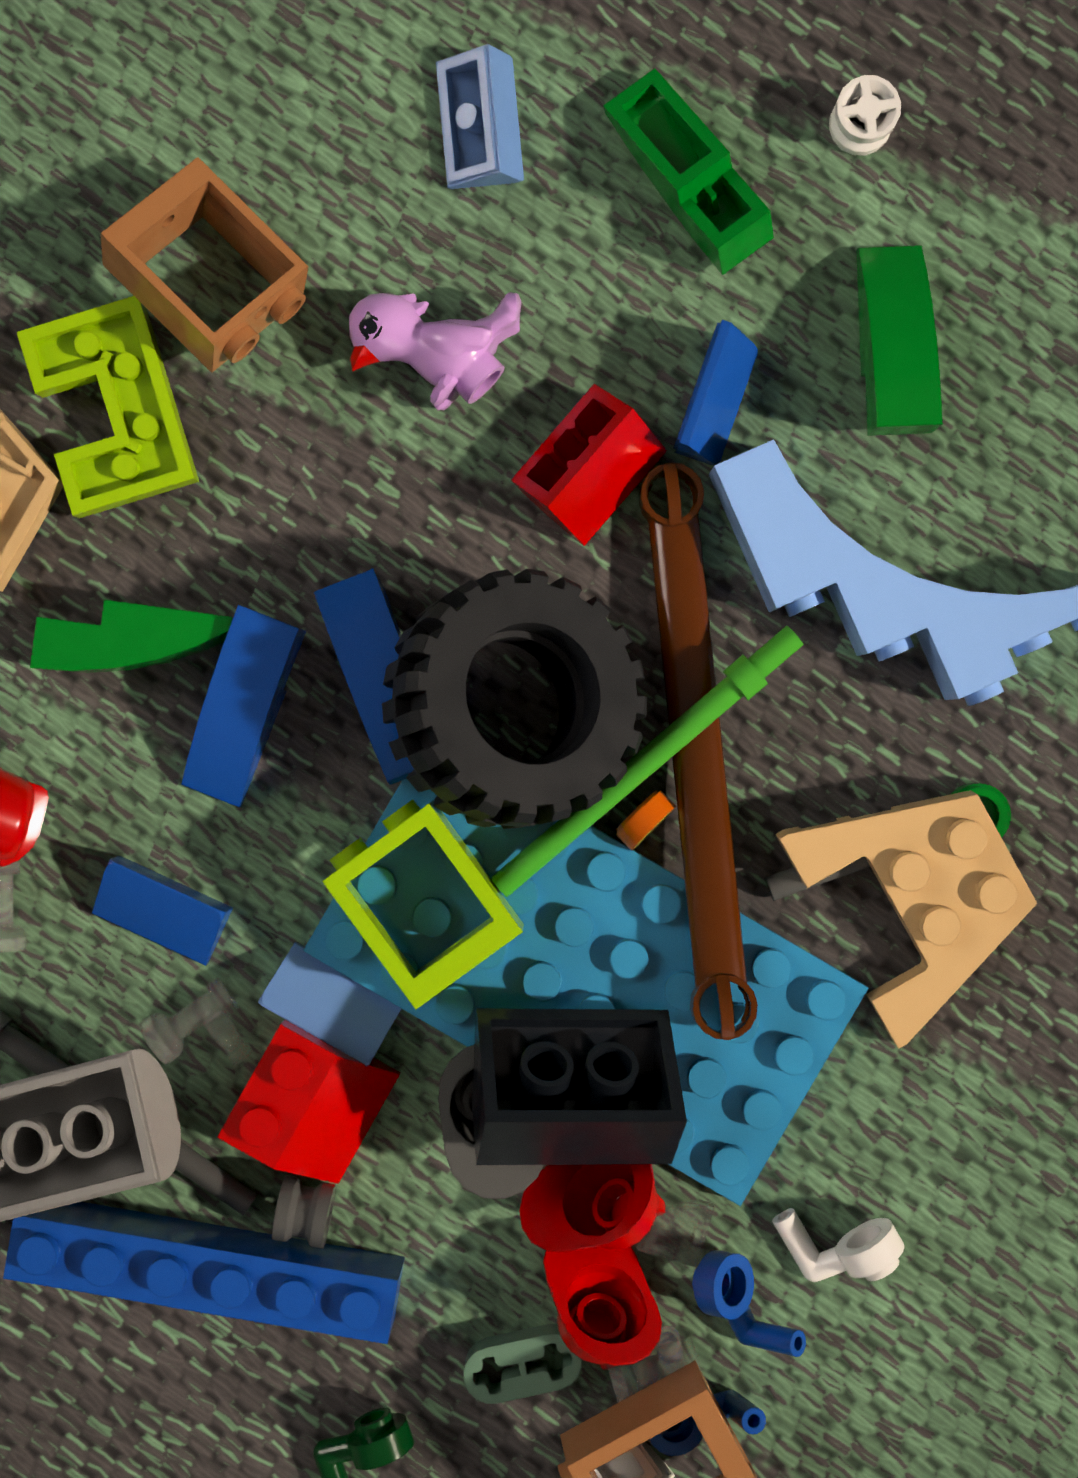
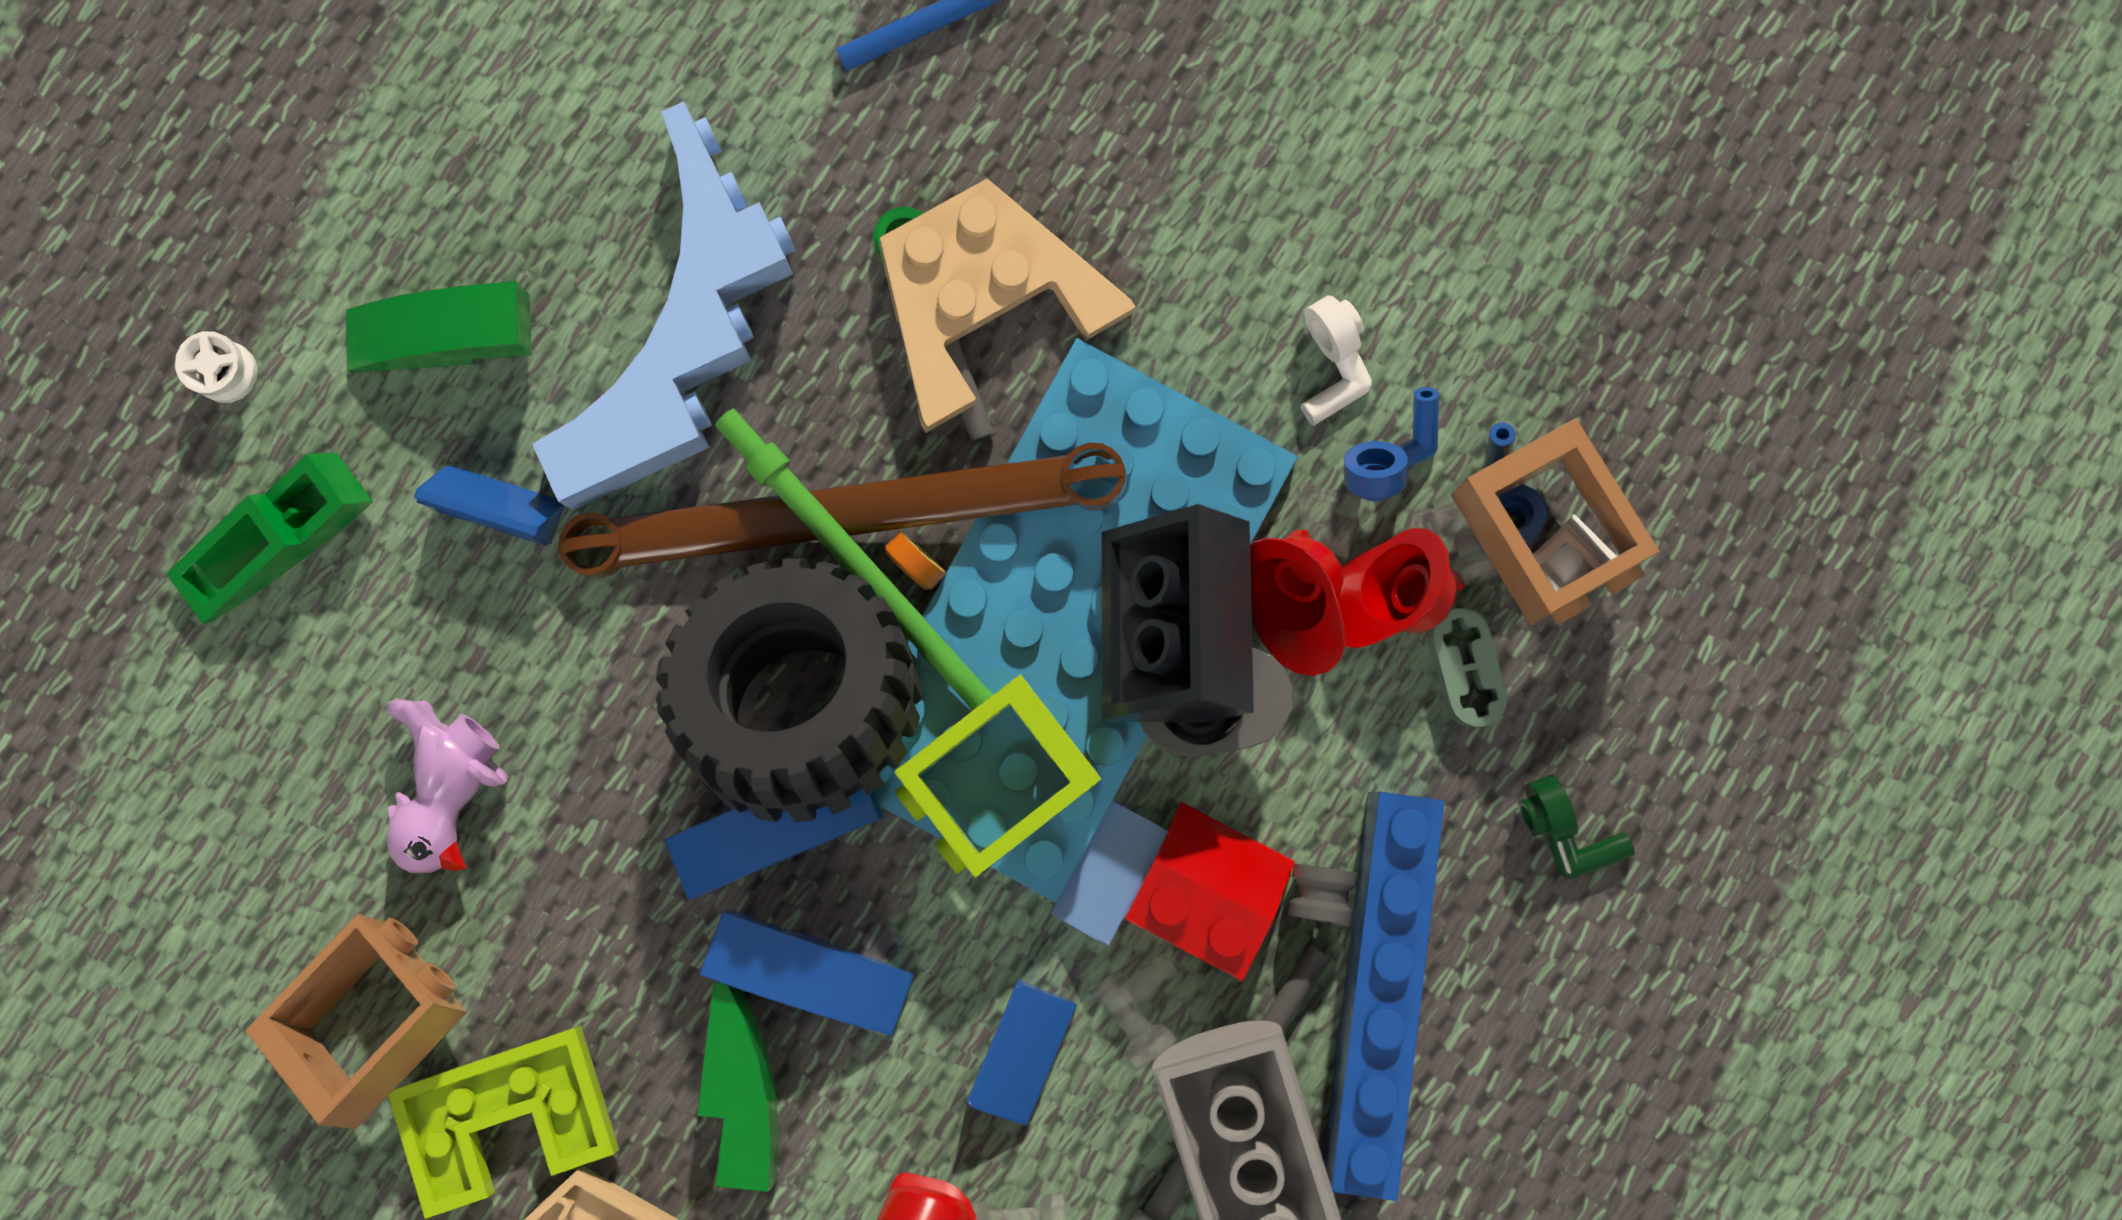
camera: 90 degrees left, 5 degrees down
medium blue slope [436,44,524,189] -> none
red brick [511,384,667,546] -> none

